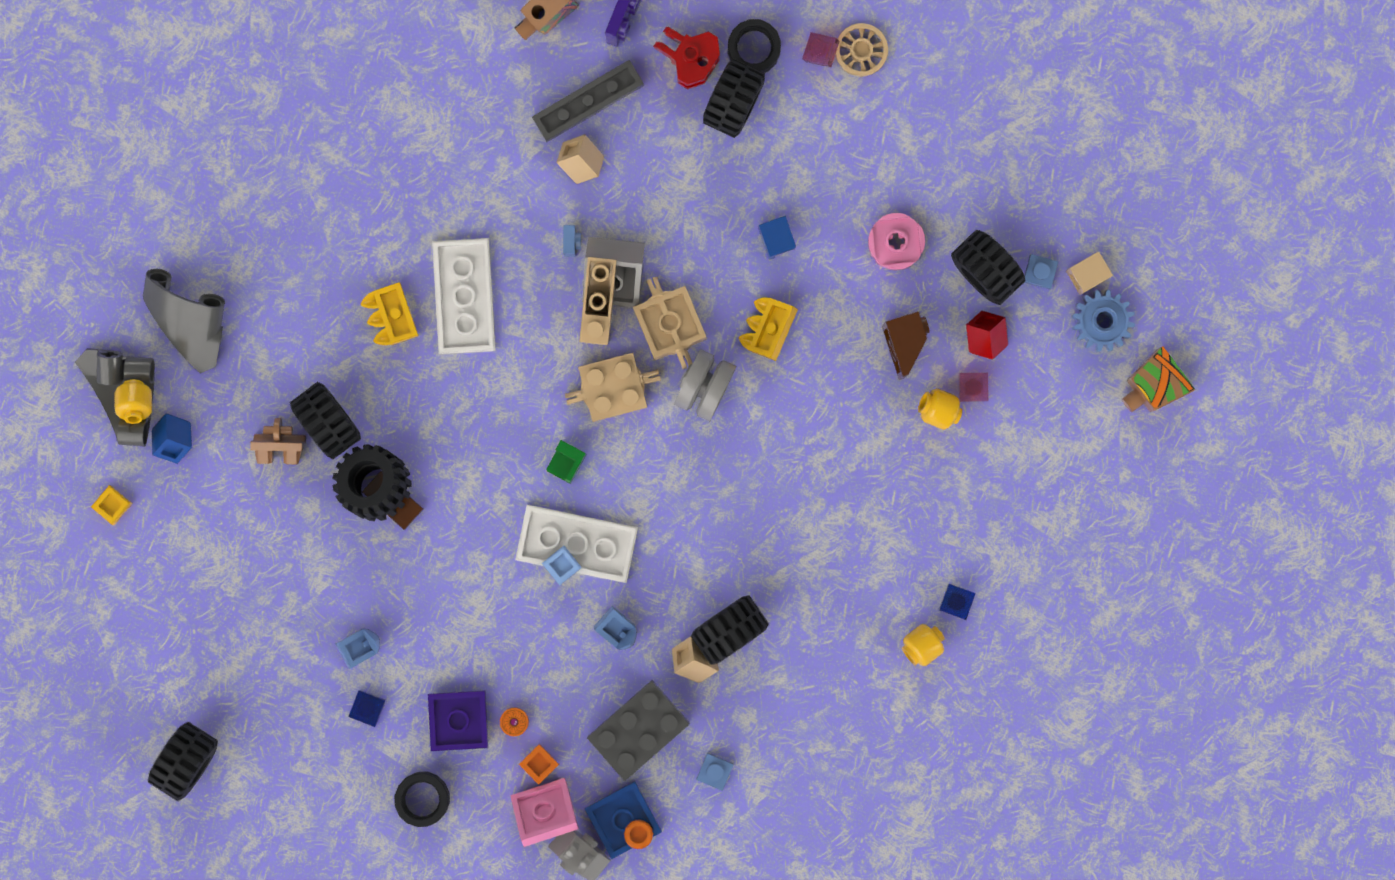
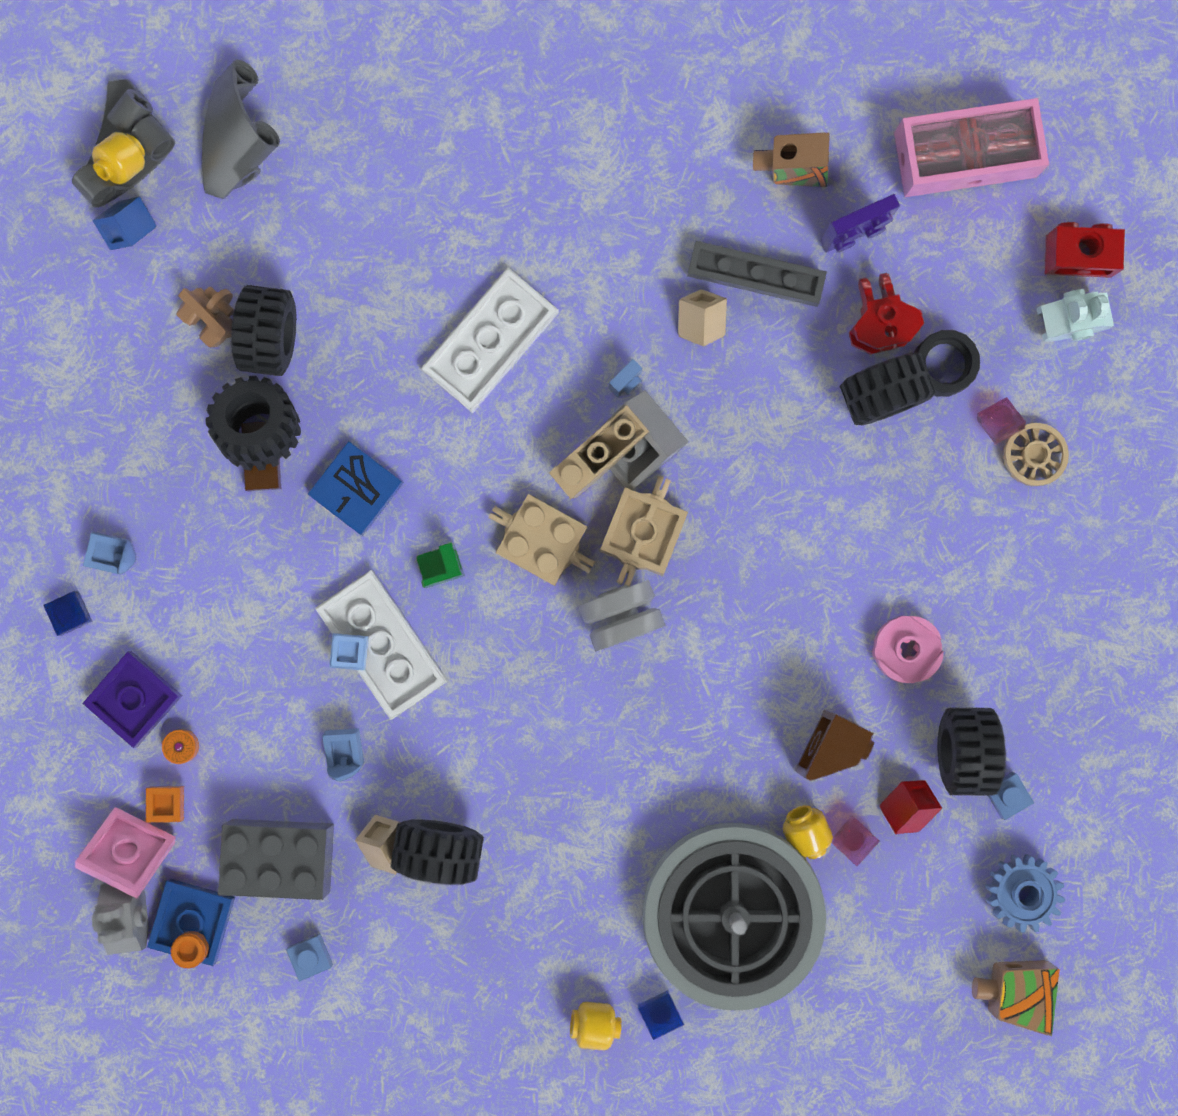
camera: 50 degrees right, 0 degrees up
yellow tile [91,485,133,525] -> none
yellow plate [361,282,419,346] -> none
black tyre [394,772,450,827] -> none
yellow plate [739,297,798,361] -> none
blue panel [758,216,796,260] -> none
tan panel [1066,252,1113,295] -> none
none -> blue tile [307,441,403,536]
none -> dark grey wheel [642,823,826,1011]

